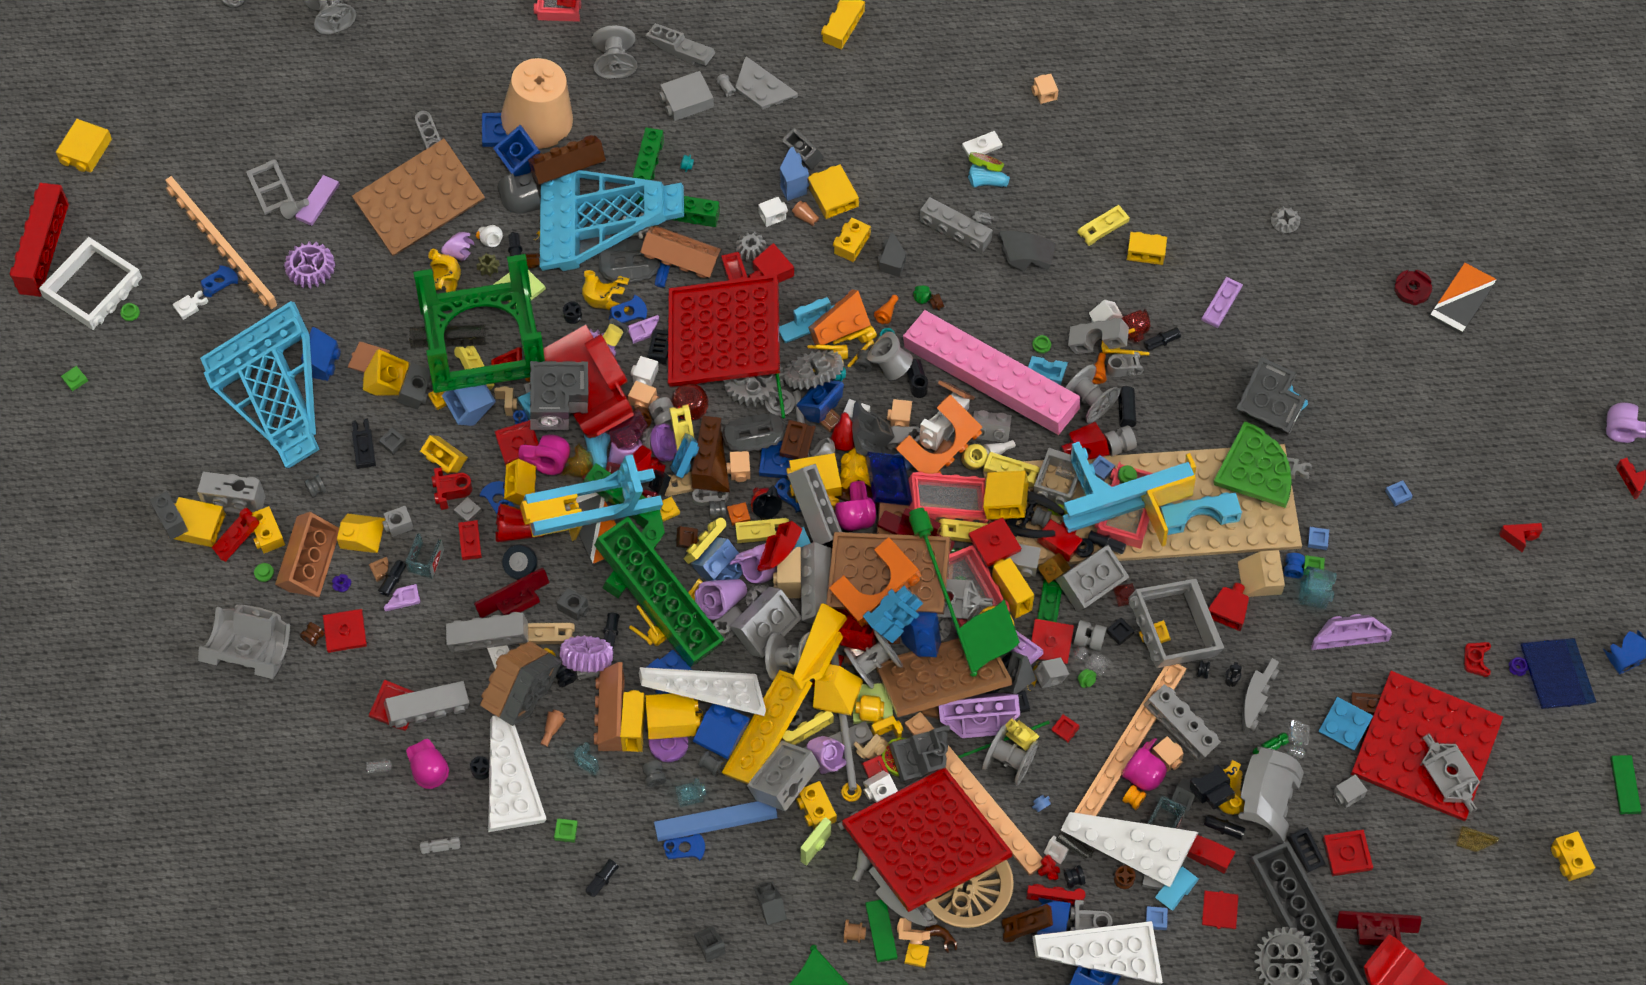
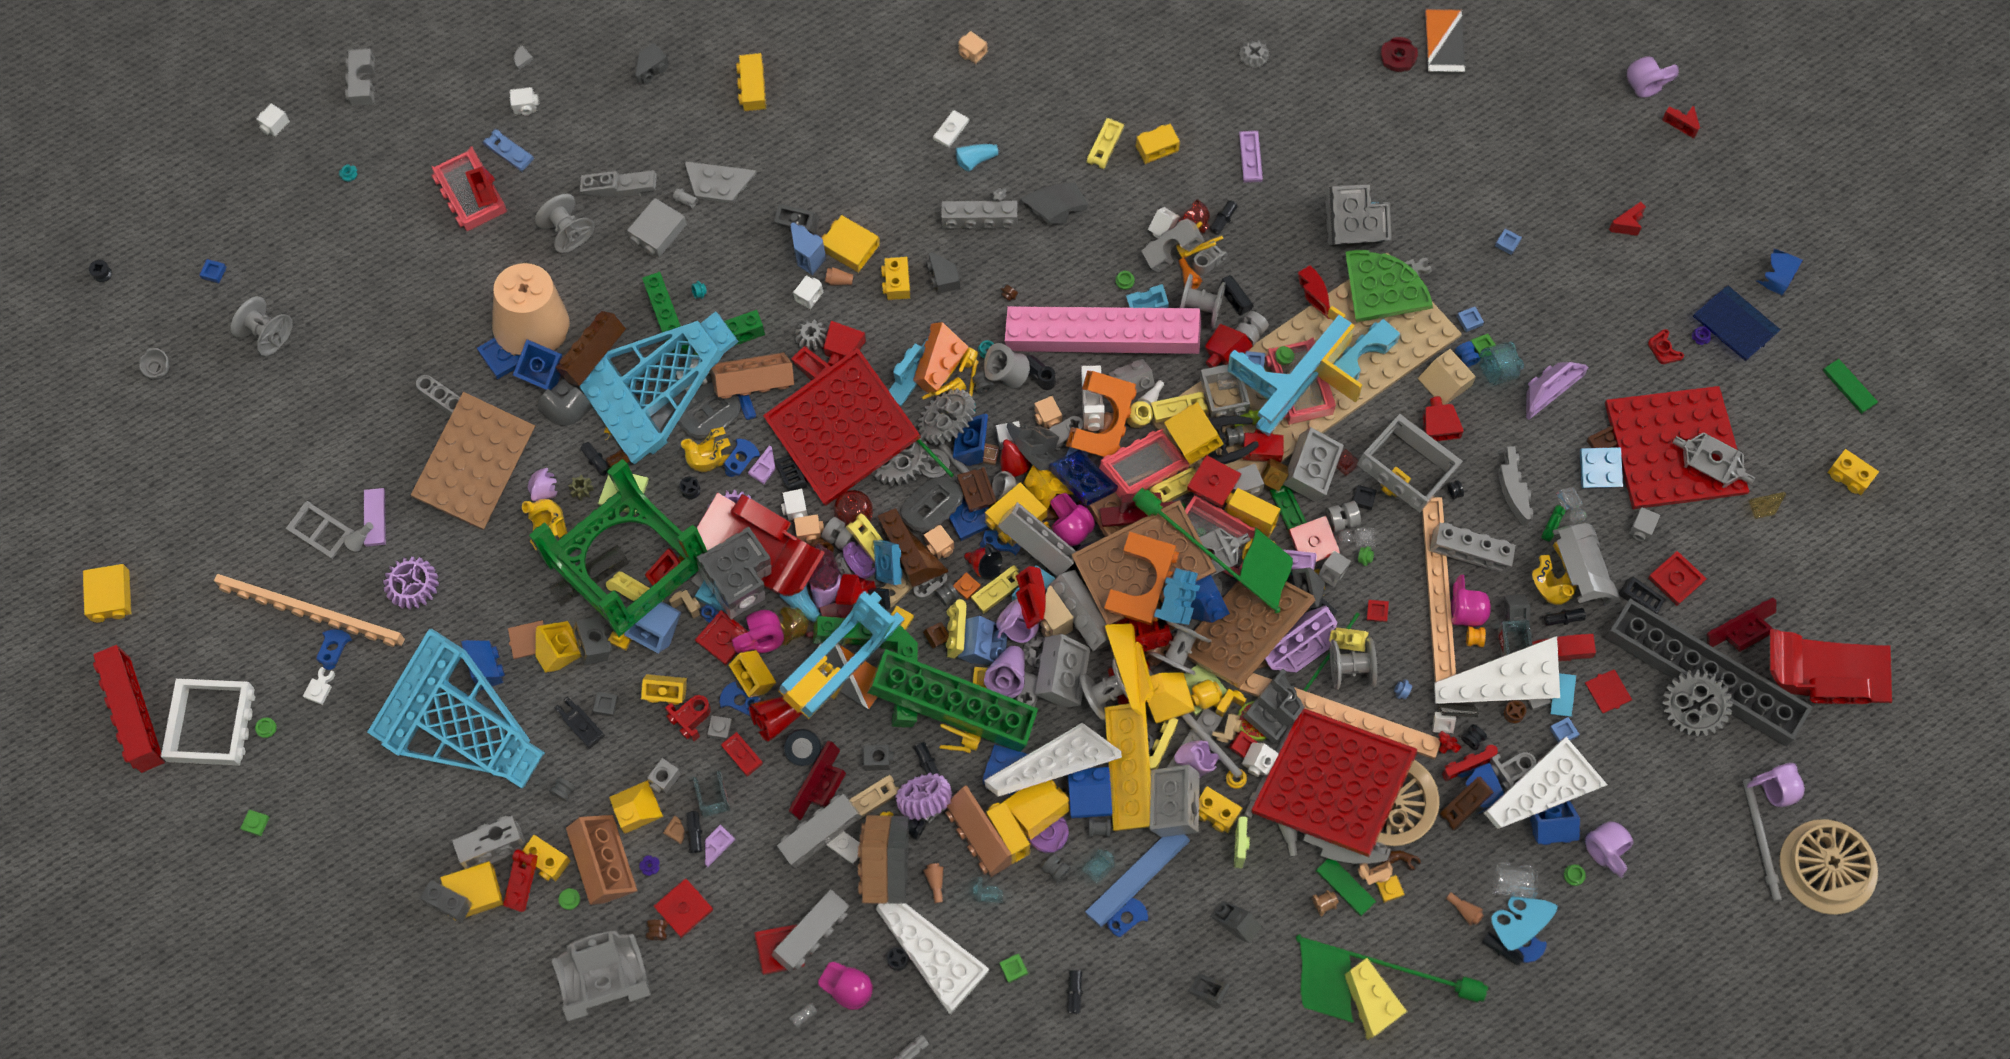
camera: 30 degrees left, 5 degrees up
white animal [476,225,503,247] -> none
light yellow leg [603,318,629,346] -> none
orange cone [874,295,899,324] -> none
green plate [913,286,931,304] -> none
nougat piece [938,380,975,400] -> none
lime tile [969,152,1004,172] -> none
black plate [1075,538,1094,557] -> none
black axle [1088,530,1126,554] -> none
light nougat brick [1151,736,1184,772] -> none
black piece [1190,765,1235,810] -> none
black axle [1225,662,1242,687] -> none
none -> red slope [1298,265,1330,320]

